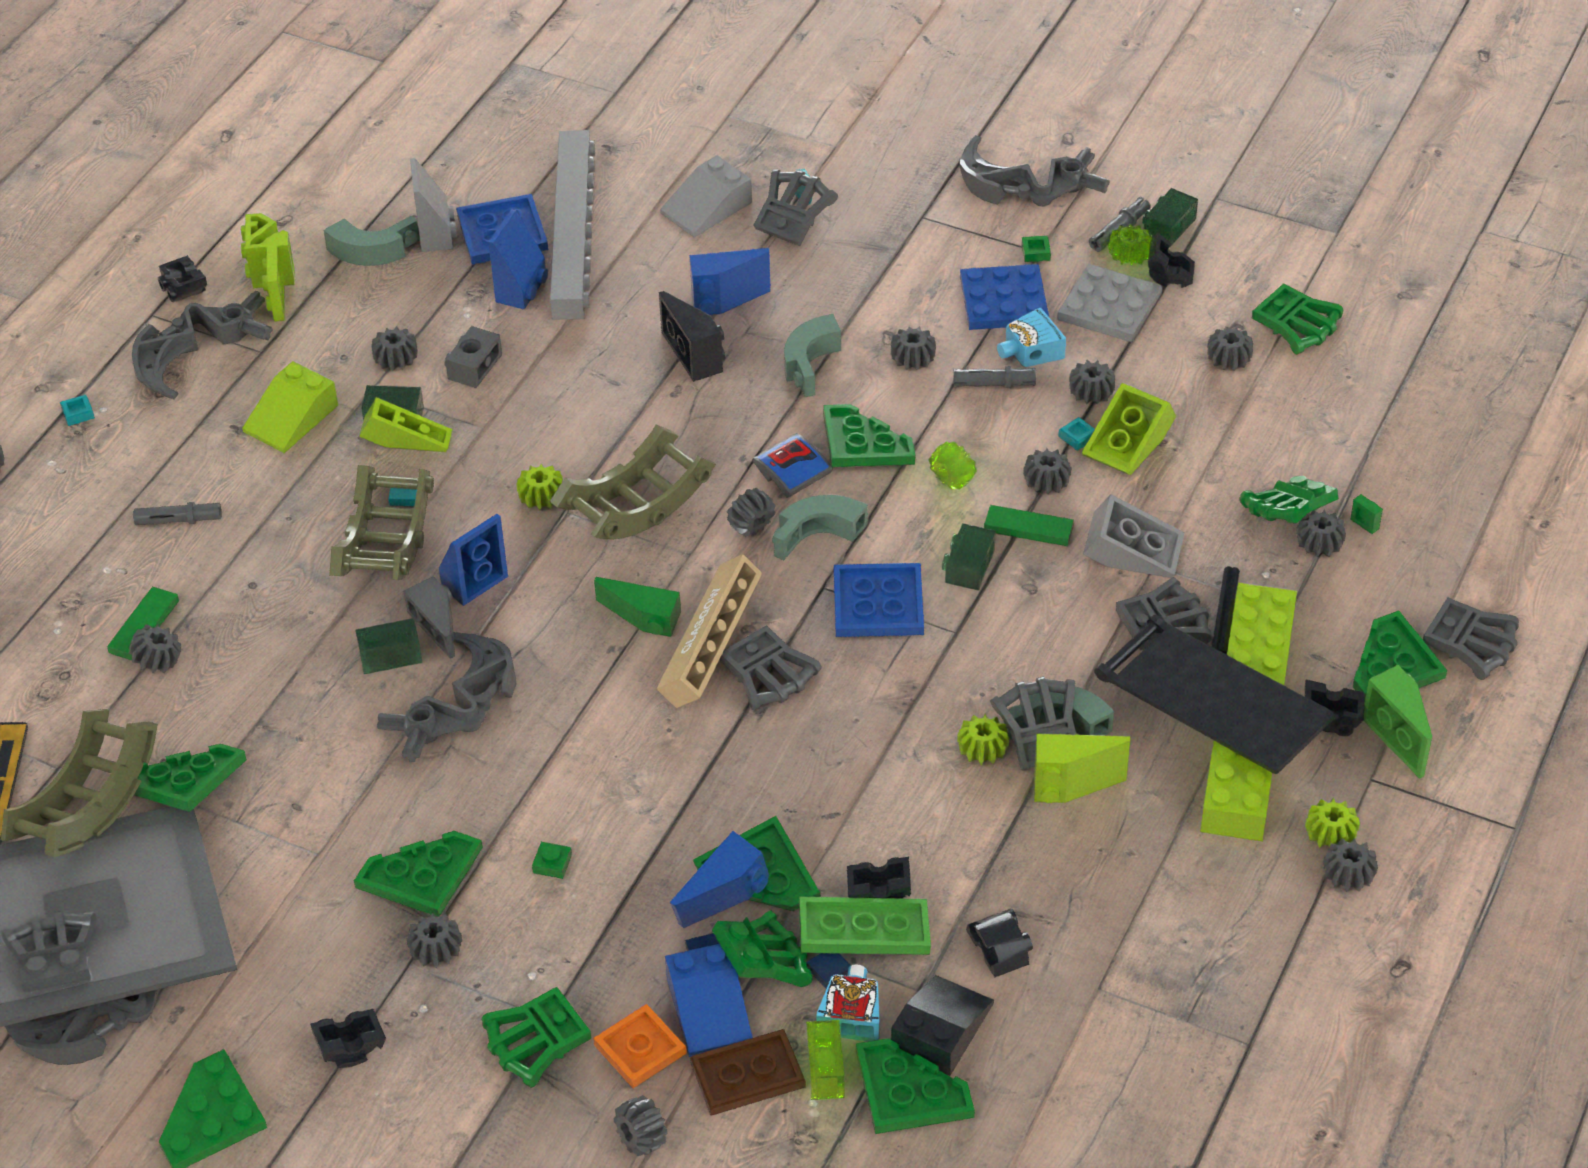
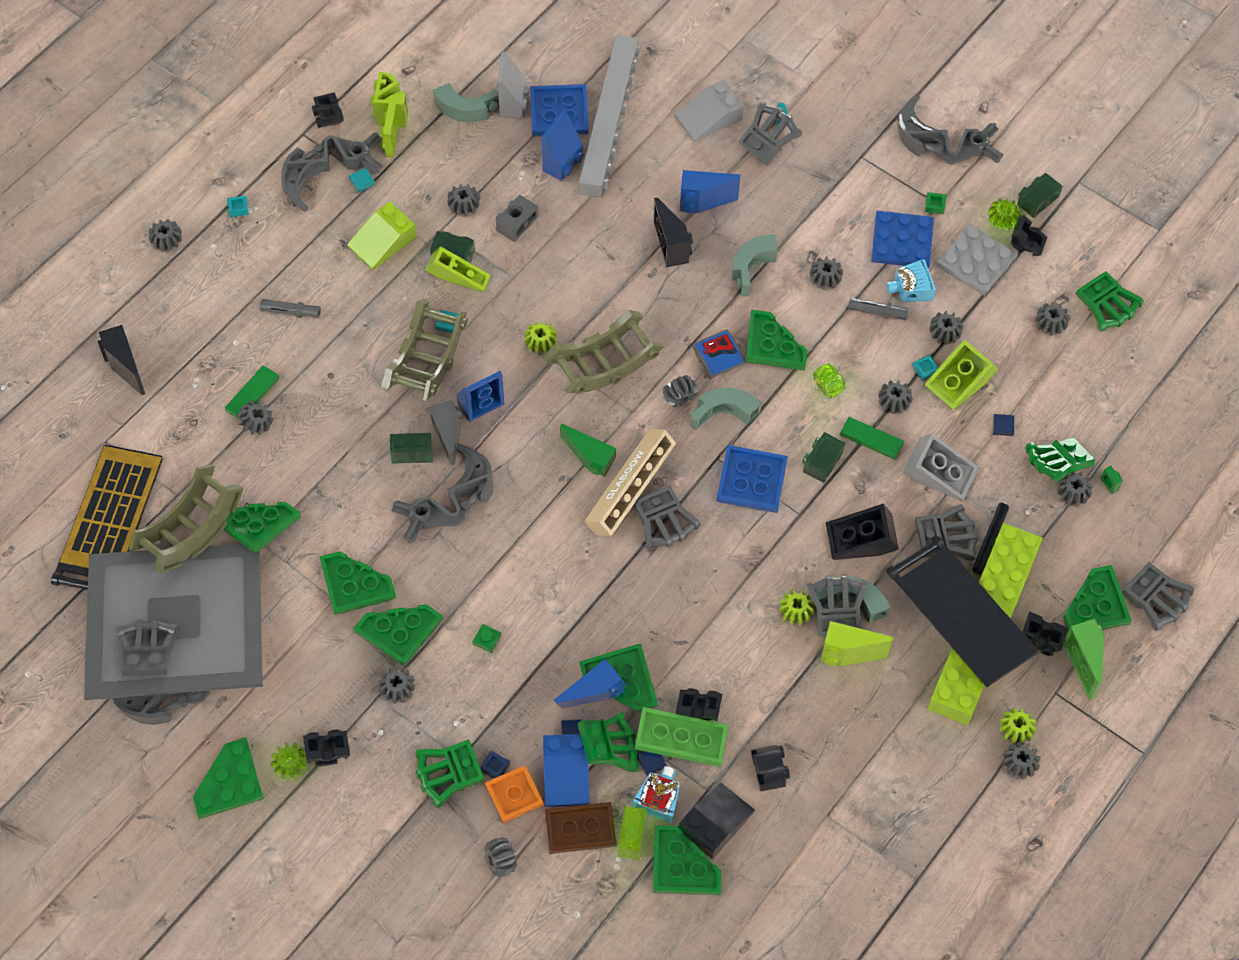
camera: 10 degrees right, 15 degrees up
dark grey pin [1089,196,1151,252] -> none
none -> clear neon green gear [271,742,308,781]
none -> green plate [319,551,396,615]
none -> teal tile [349,168,375,193]
none -> dark blue tile [480,750,510,779]
none -> black slope [826,503,899,560]
none -> dark blue tile [993,414,1014,436]

